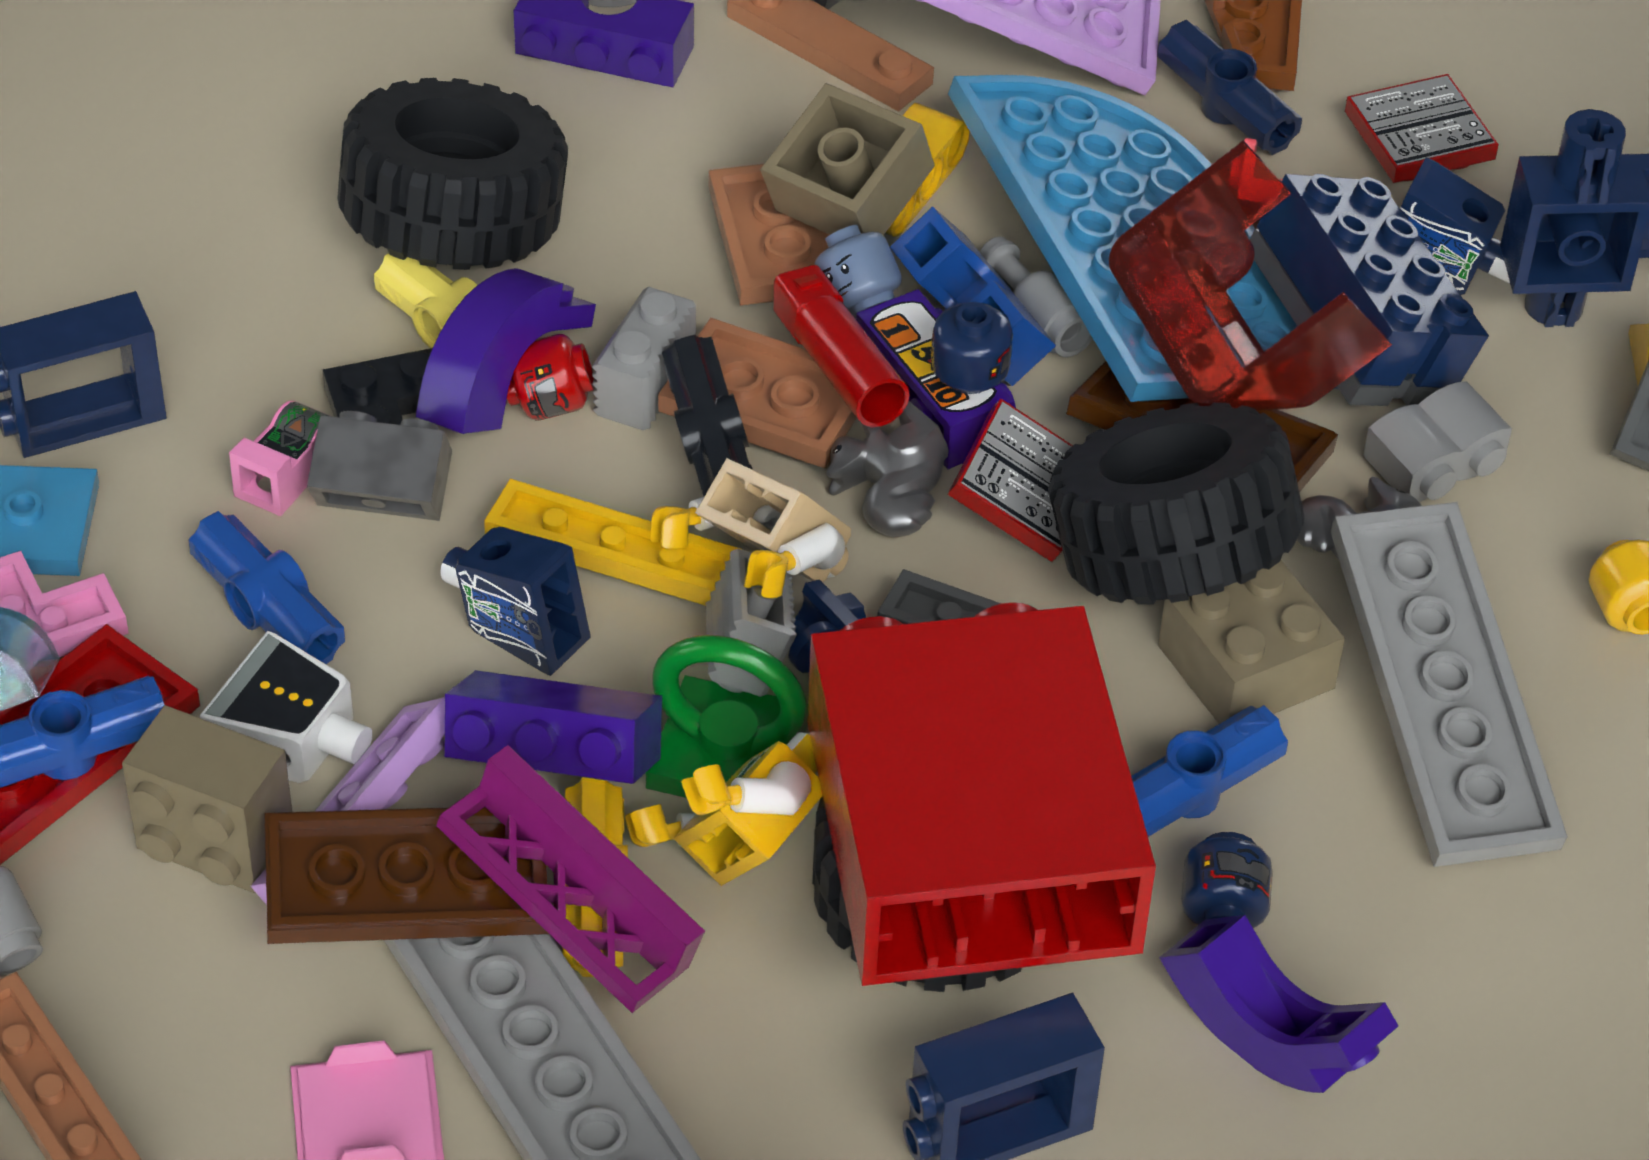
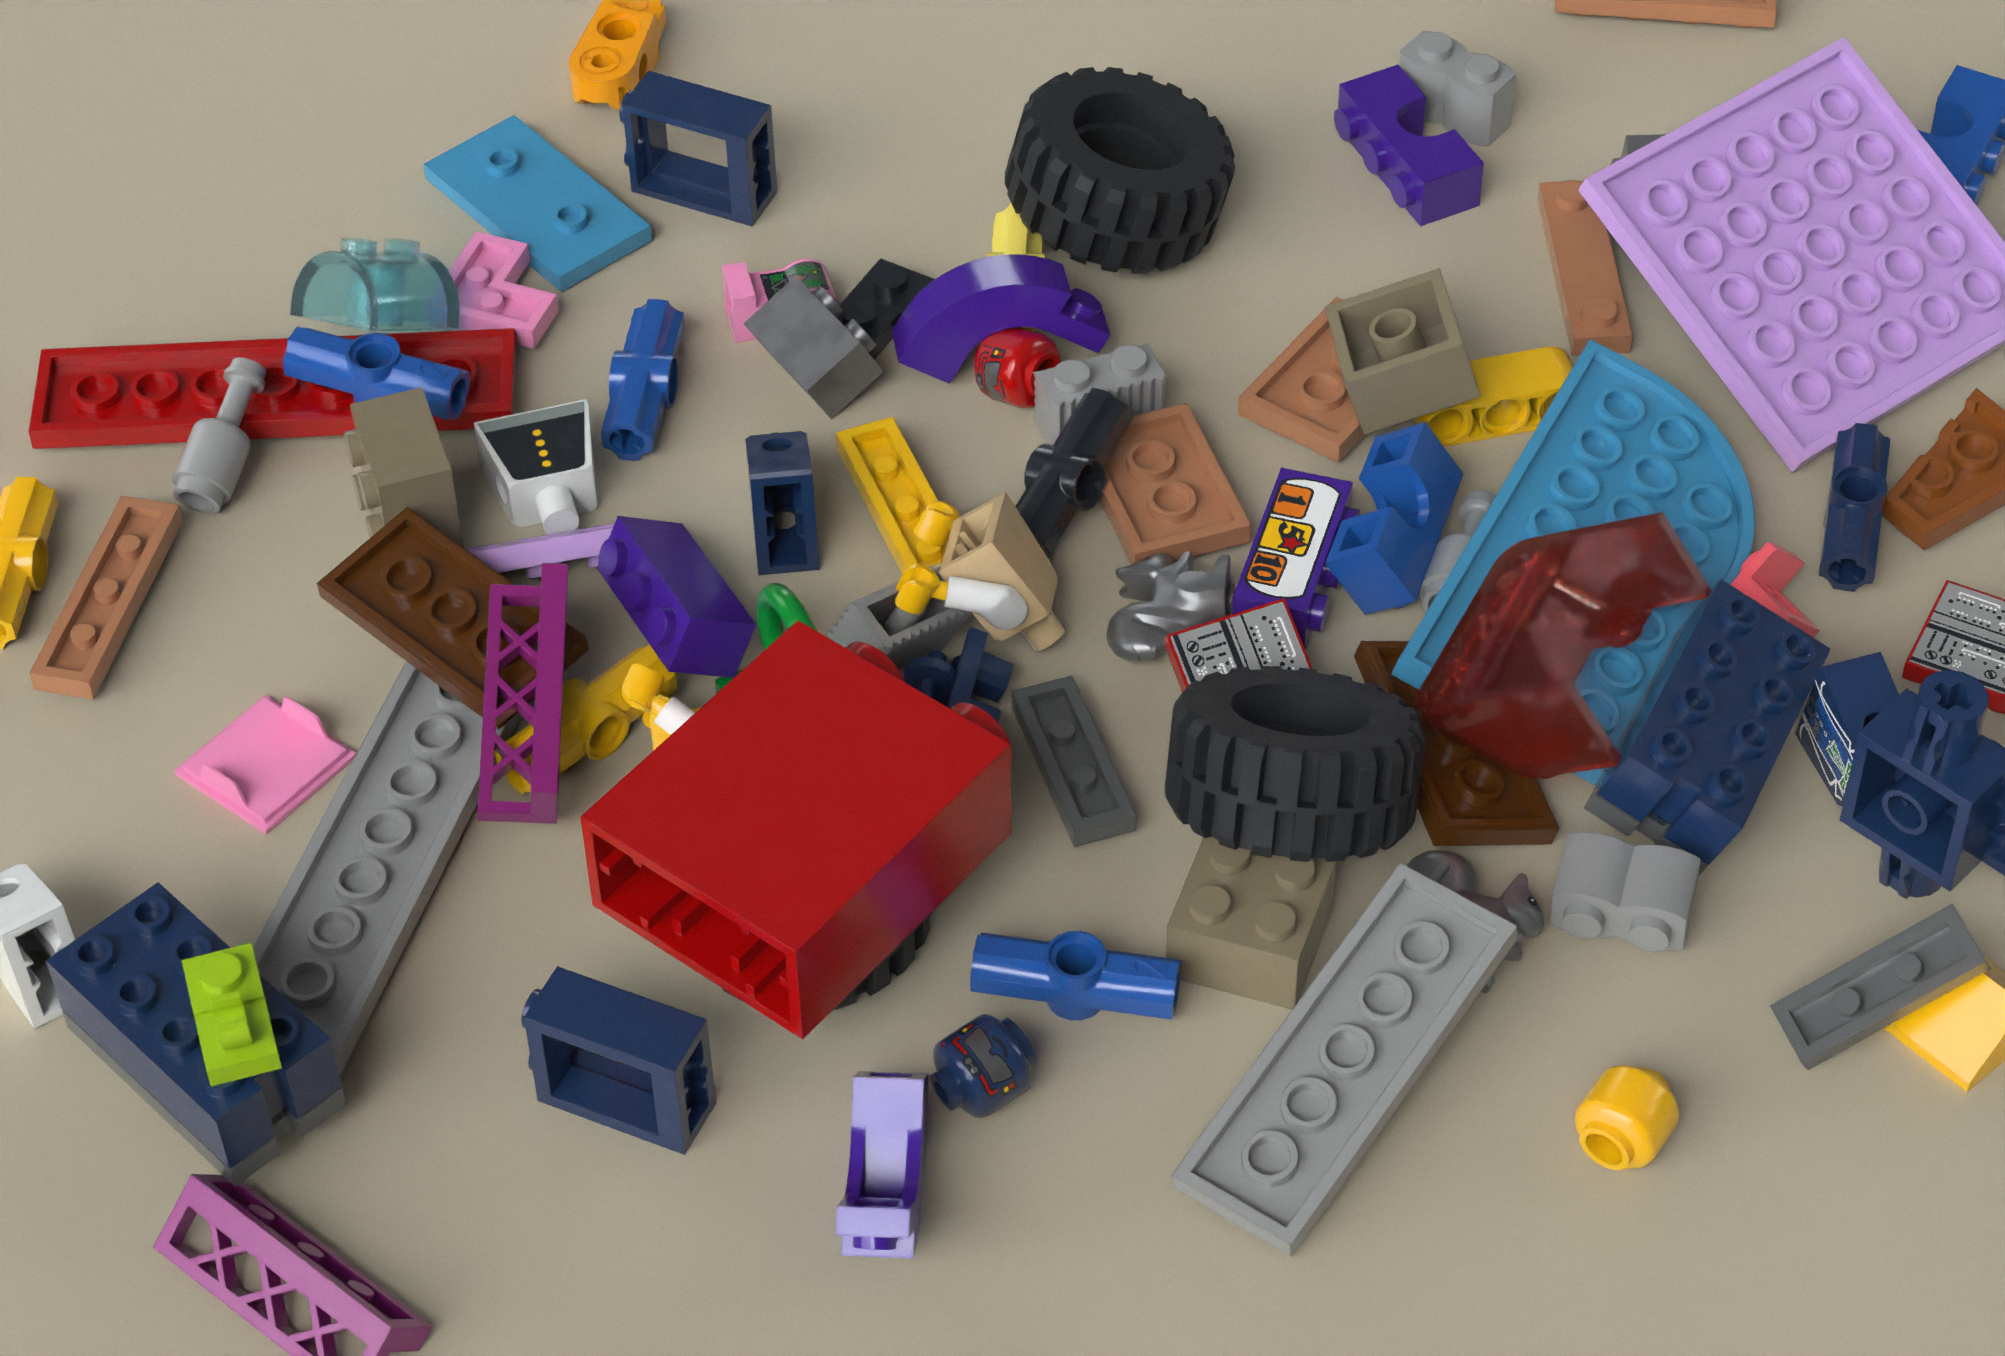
camera: 50 degrees right, 0 degrees up
red piece [773,265,910,427] -> none
sand blue head [814,225,902,318] -> none
dark blue head [931,302,1013,394] -> none

